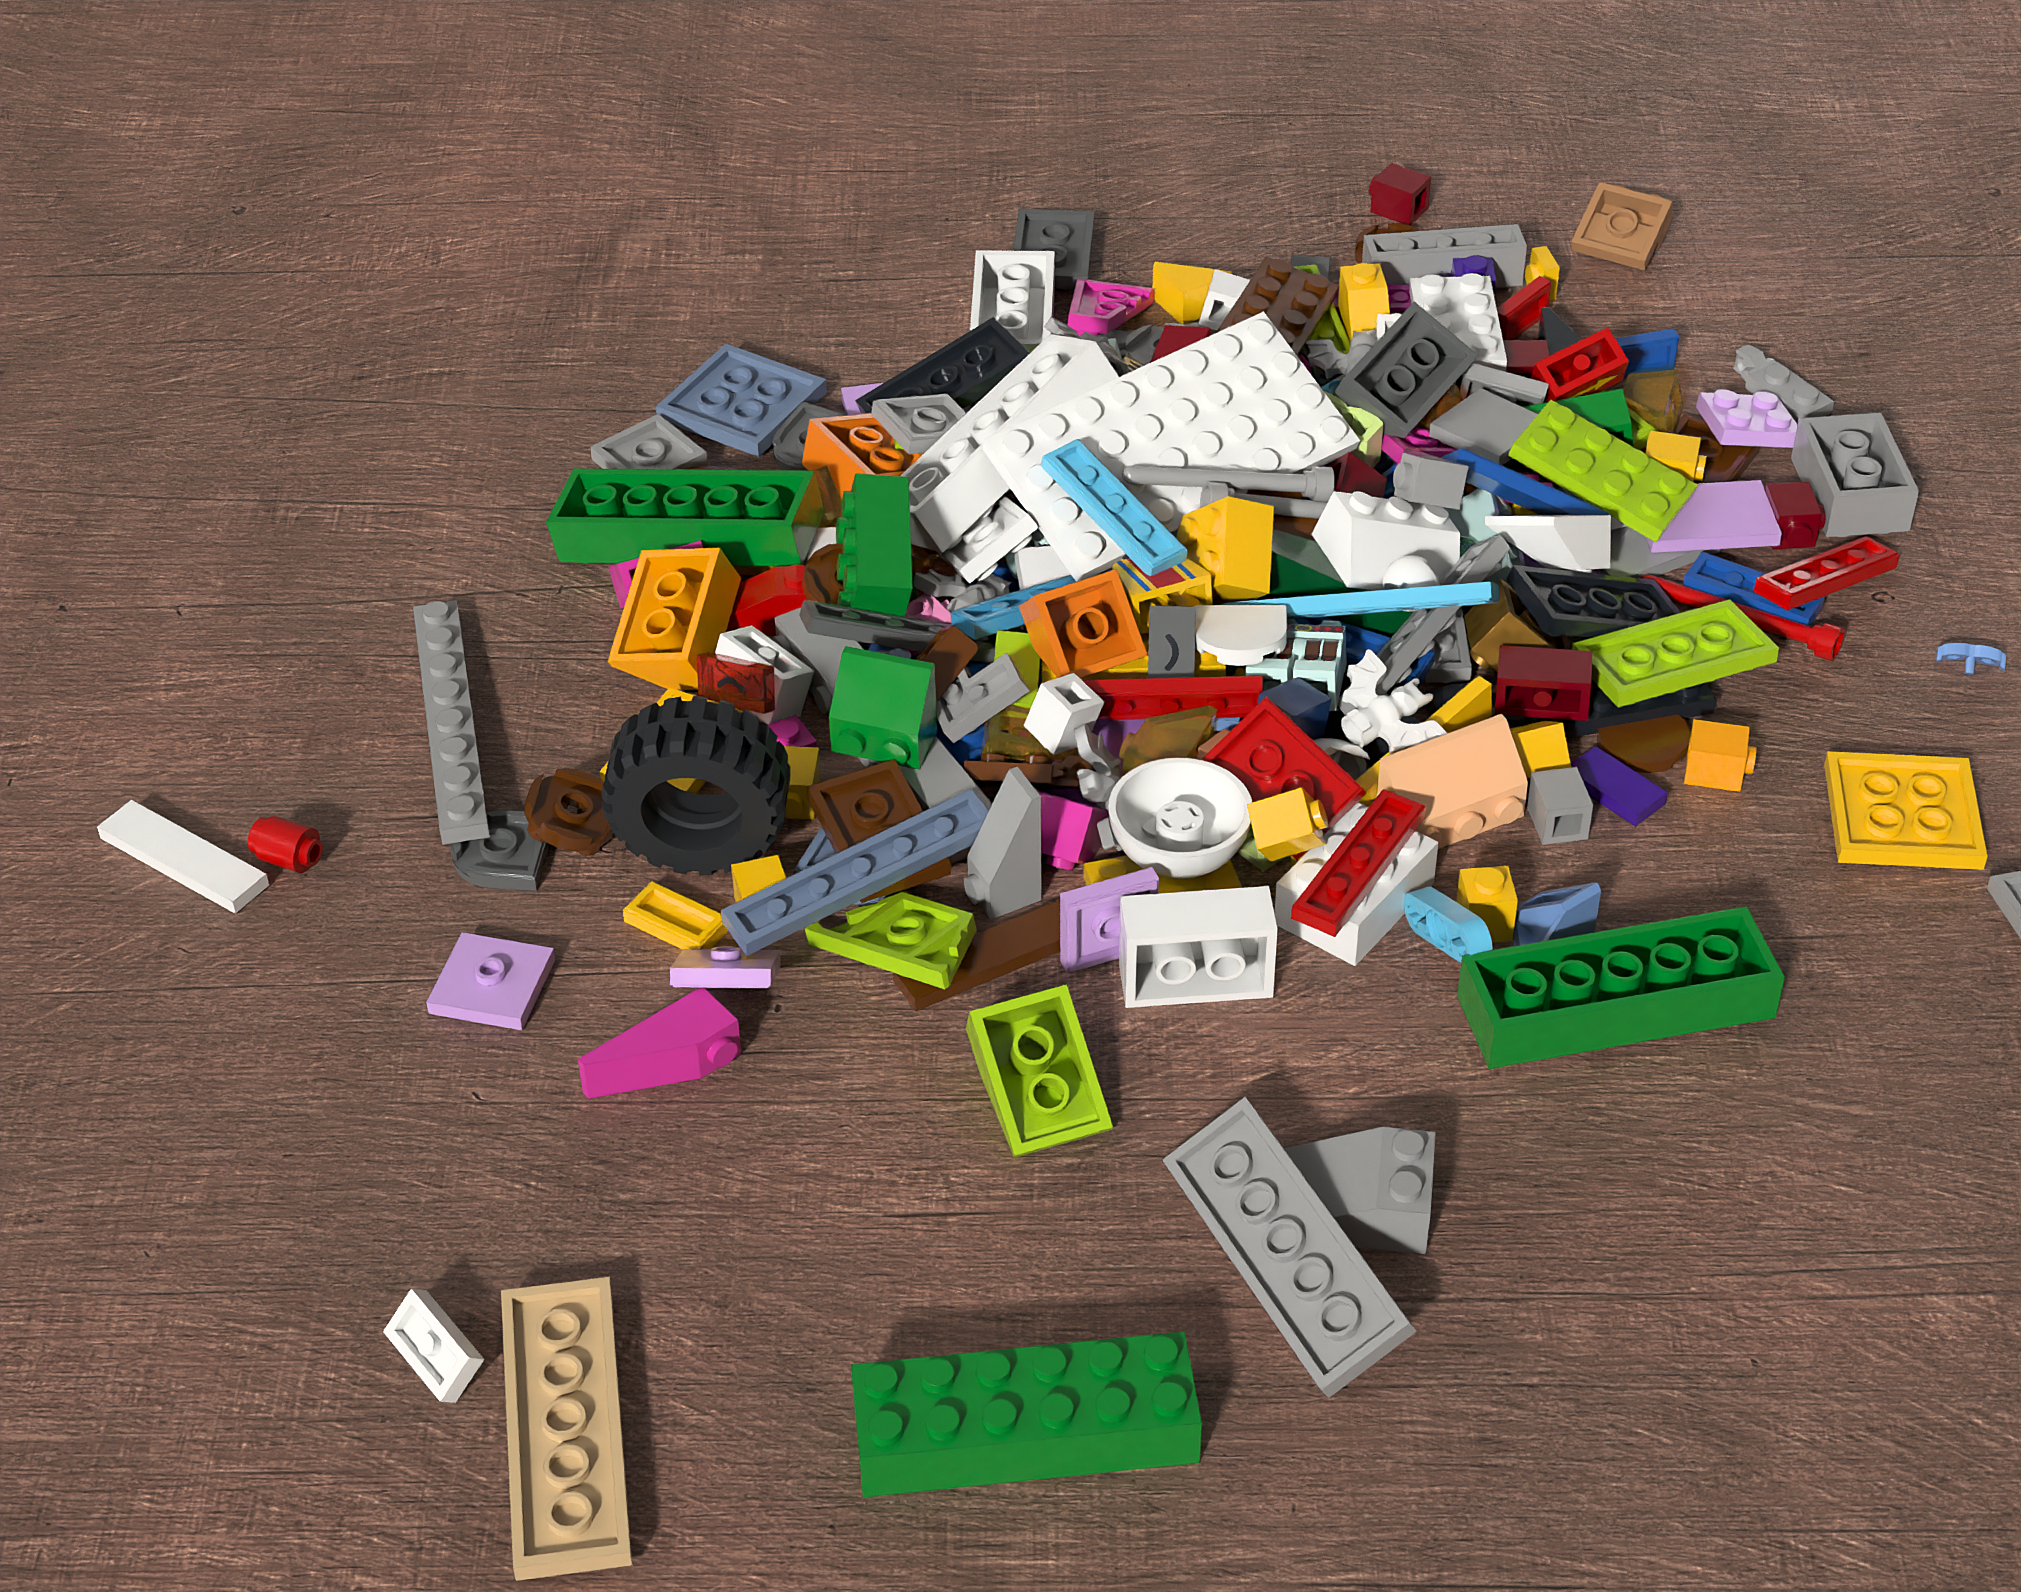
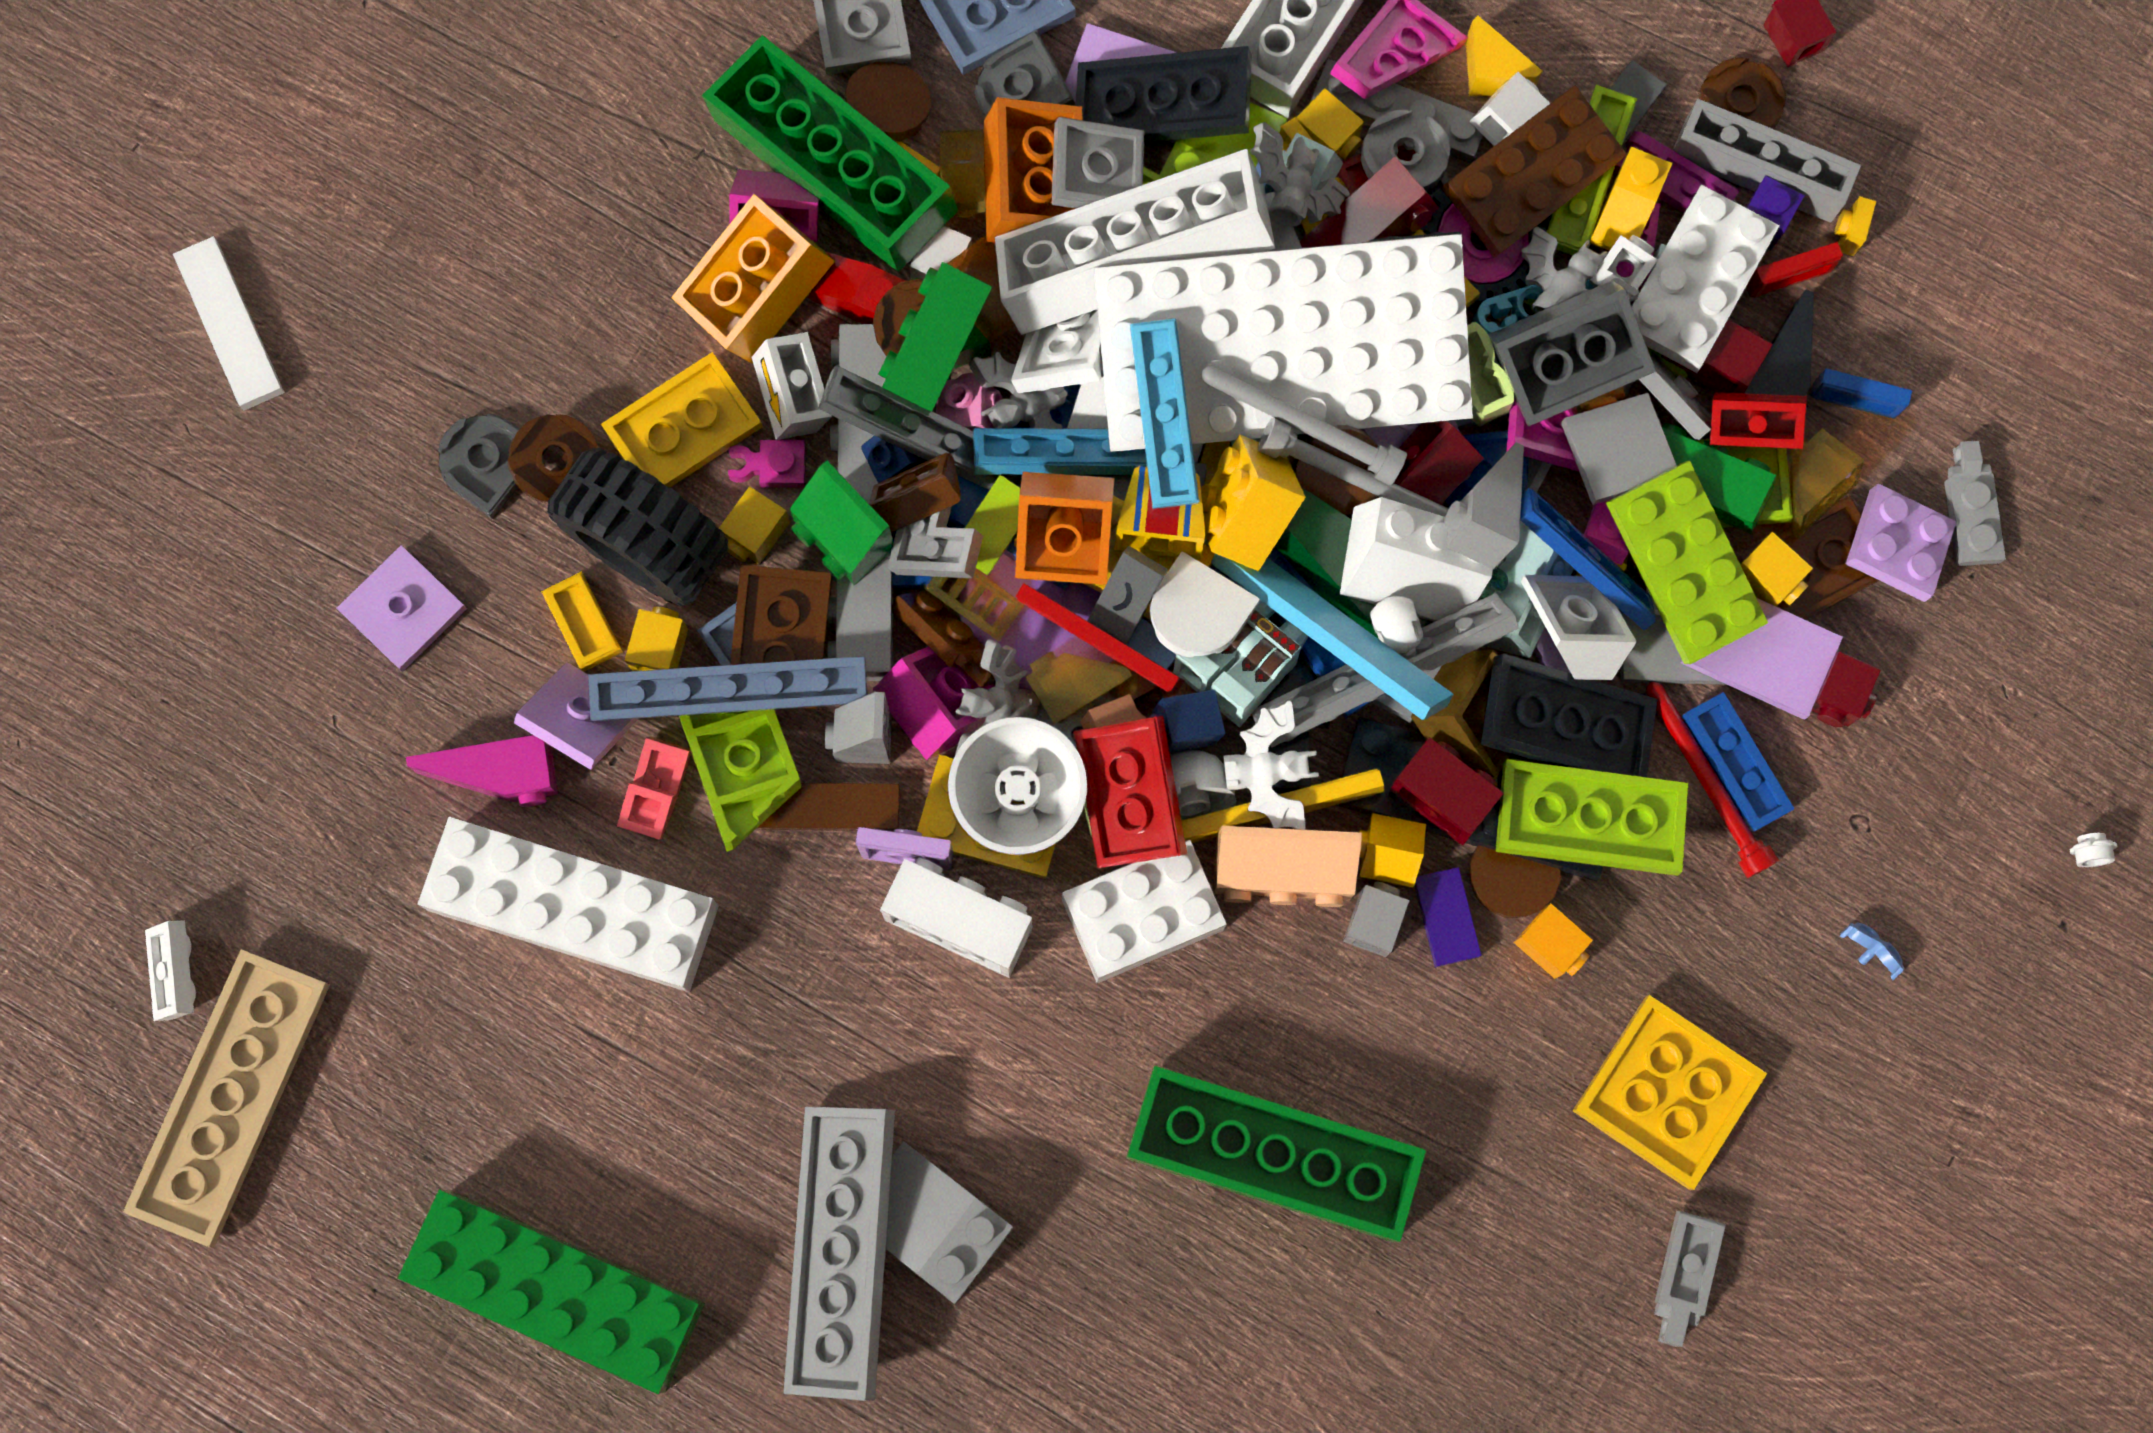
camera: 25 degrees right, 35 degrees up
red brick [248,815,323,873] -> none
light grey plate [413,600,490,845] -> none
clear red tile [697,652,775,714] -> none
lime slope [966,984,1113,1158] -> none
white brick [1024,673,1104,755] -> none
yellow brick [1247,787,1328,861] -> none
red tile [1291,789,1426,937] -> none
medium azure beam [1404,886,1493,963] -> none
yellow brick [1456,866,1518,943] -> none
medium blue slope [1513,882,1601,946] -> none
medium nougat plate [1571,182,1673,270] -> none
red tile [1753,536,1900,611] -> none
light grey brick [1791,413,1919,537] -> none
none -> white brick [417,817,719,993]
none -> coral slope [617,737,692,840]

